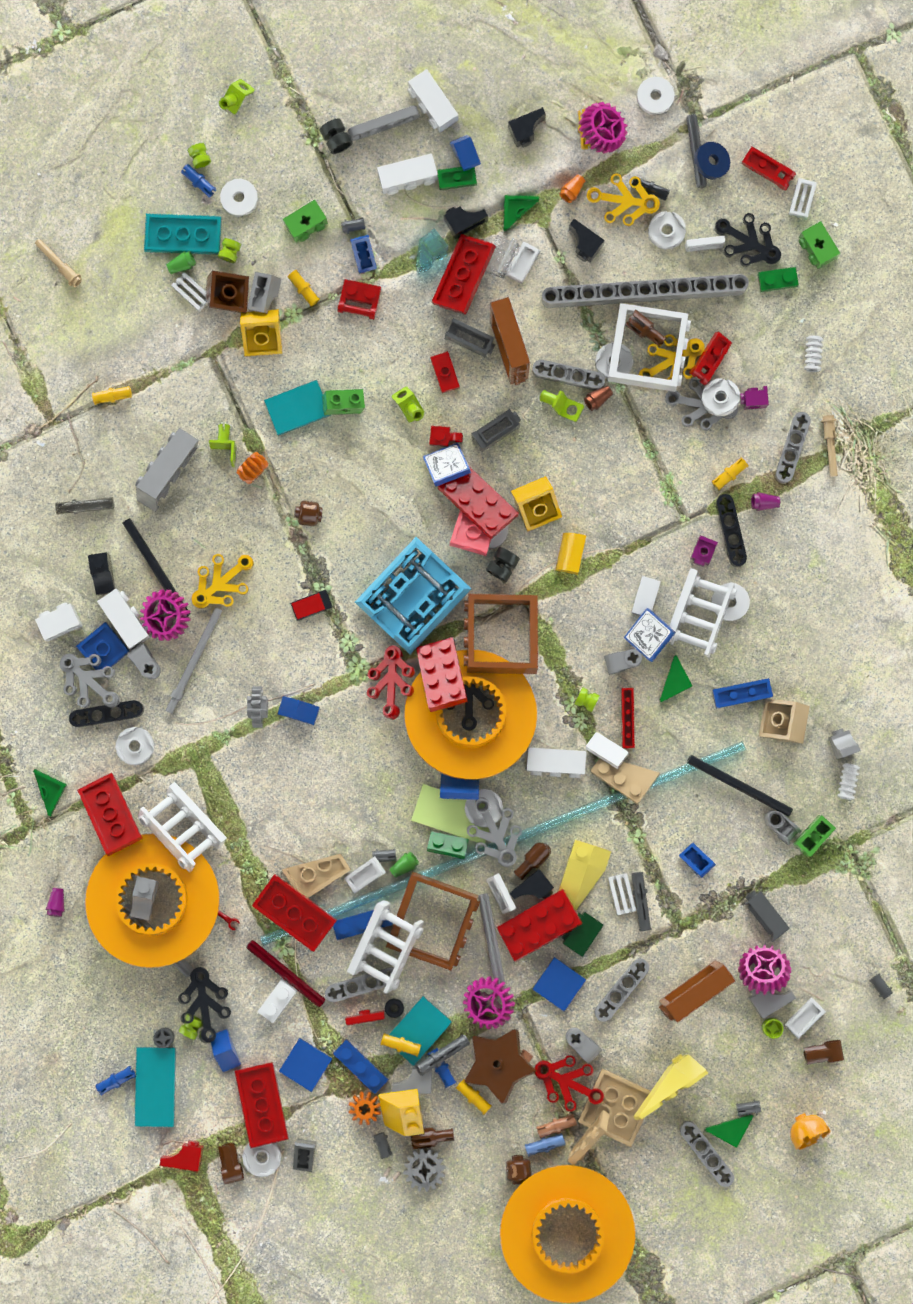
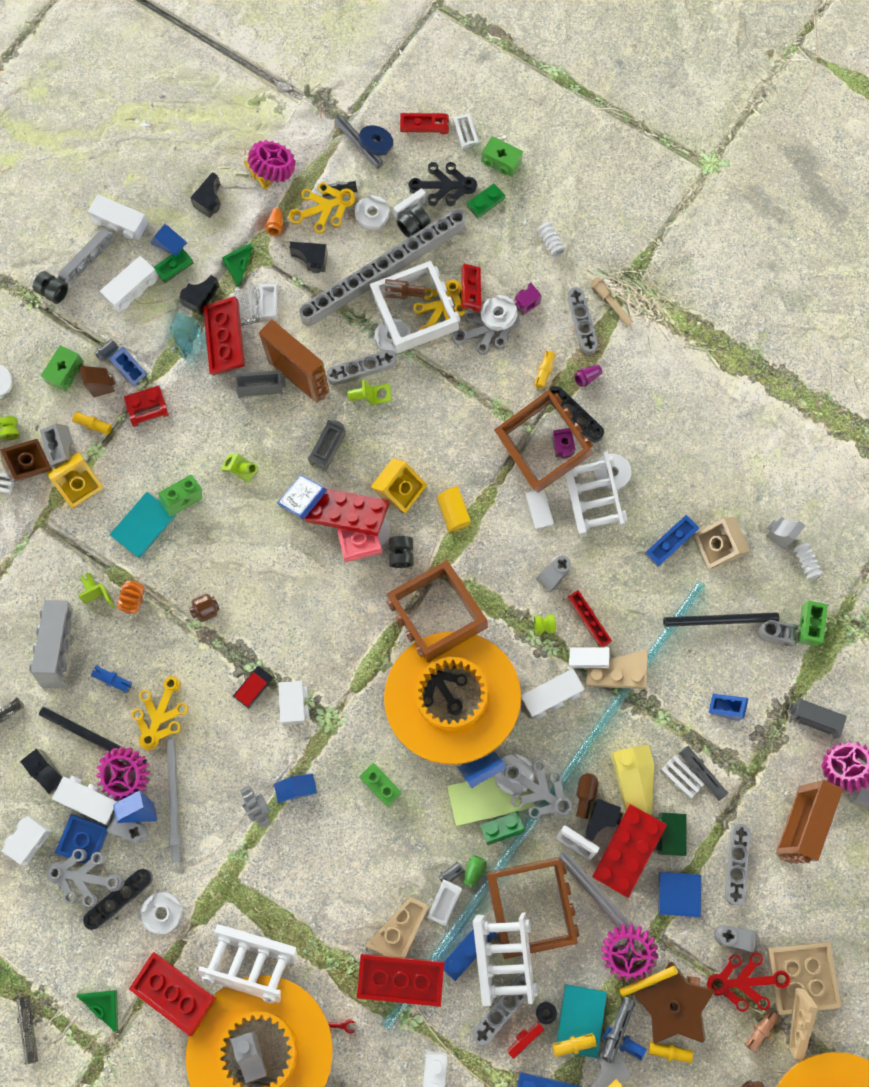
camera: 35 degrees left, 10 degrees down
dark red axle [246,940,325,1007] -> none
medium azure piece [355,537,471,654] -> none
plant [367,645,415,720] -> none
plate [416,637,468,712] -> none
red plate [429,426,463,447] -> none
red plate [430,351,460,394] -> none
medium blue pin [525,1133,566,1157] -> none
copper cone [584,386,613,411] -> none
tile [623,608,676,662] -> none
light yellow wedge [634,1054,708,1120] -> none
white tile [637,76,675,115] -> none
green tile [660,655,693,702] -> none
none -> reddish brown slope [80,366,116,398]
none -> blue pin [91,665,132,693]
none -> slope [113,791,158,823]
none -> white brick [278,681,309,725]
none -> bright green brick [359,763,402,808]
none -> pearl dark grey wheel [396,204,430,238]
none -> dark orange window [494,390,594,493]
none -> yellow bar [620,966,678,997]

